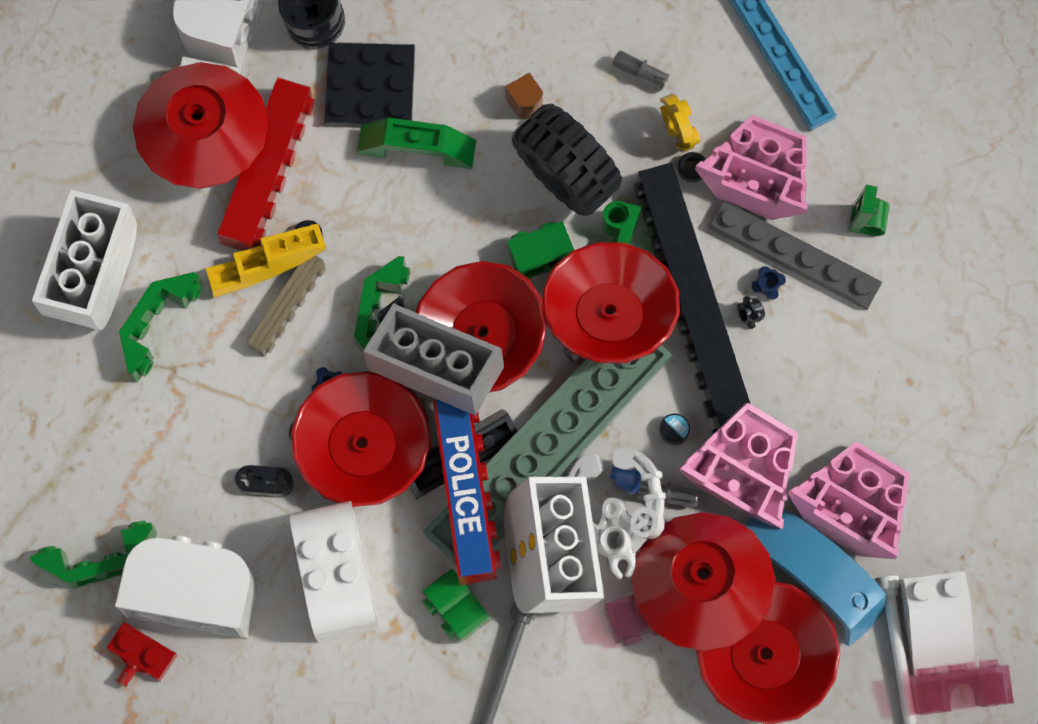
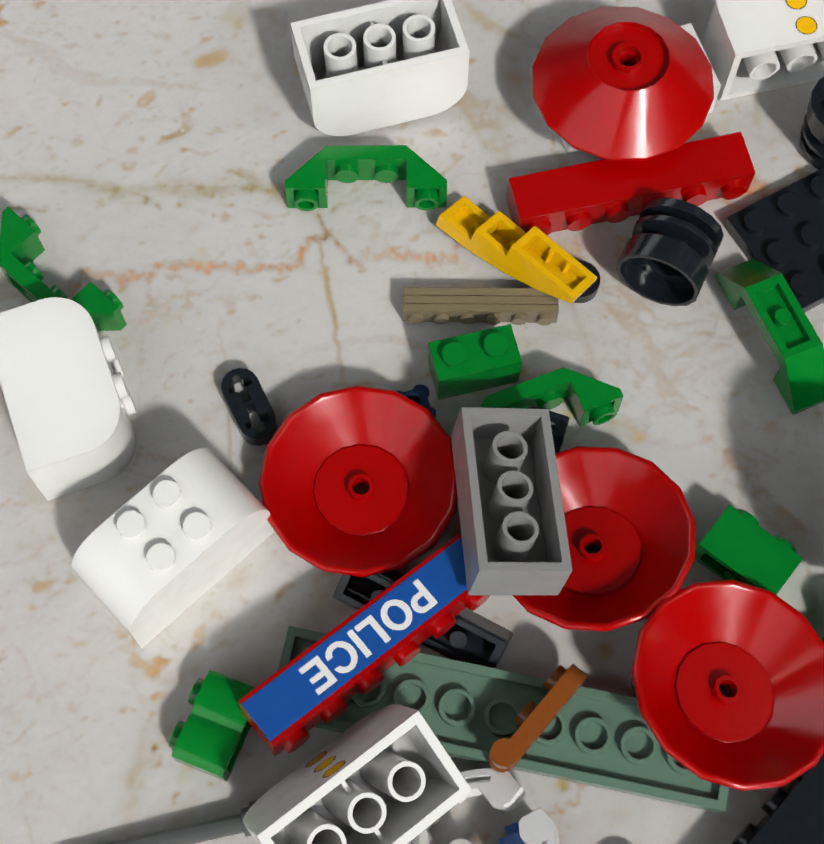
camera: 60 degrees right, 5 degrees down
none -> green brick [428,324,522,400]
none -> dark orange plate [488,664,588,773]
none -> black wheel [616,197,724,306]

